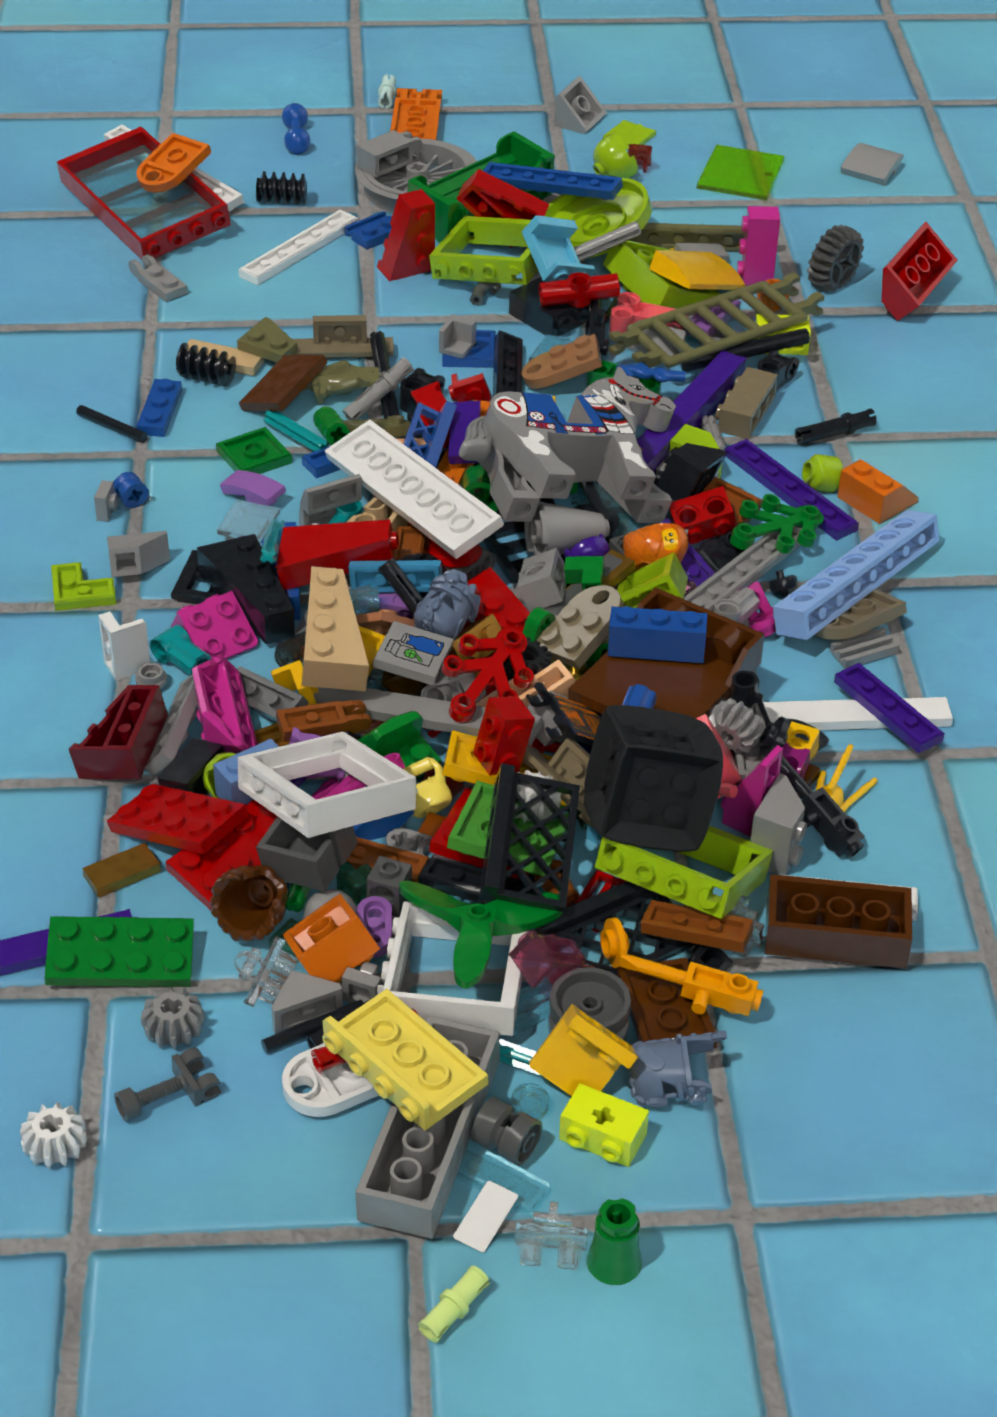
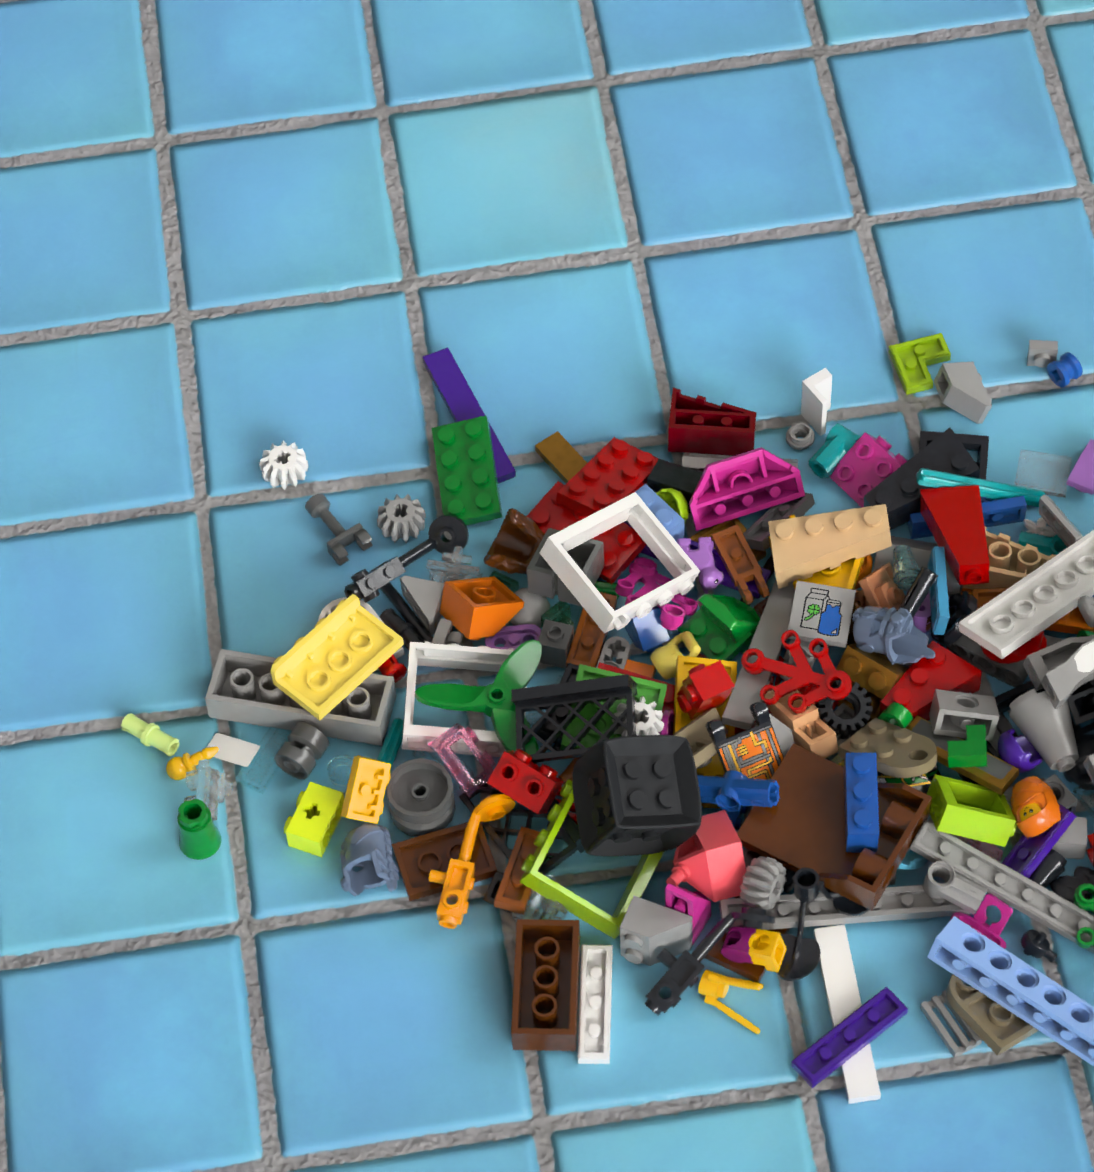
camera: 90 degrees right, 15 degrees up
none -> yellow bar [166,746,219,780]
none -> black piece [344,514,469,603]
none -> red brick [487,749,564,814]

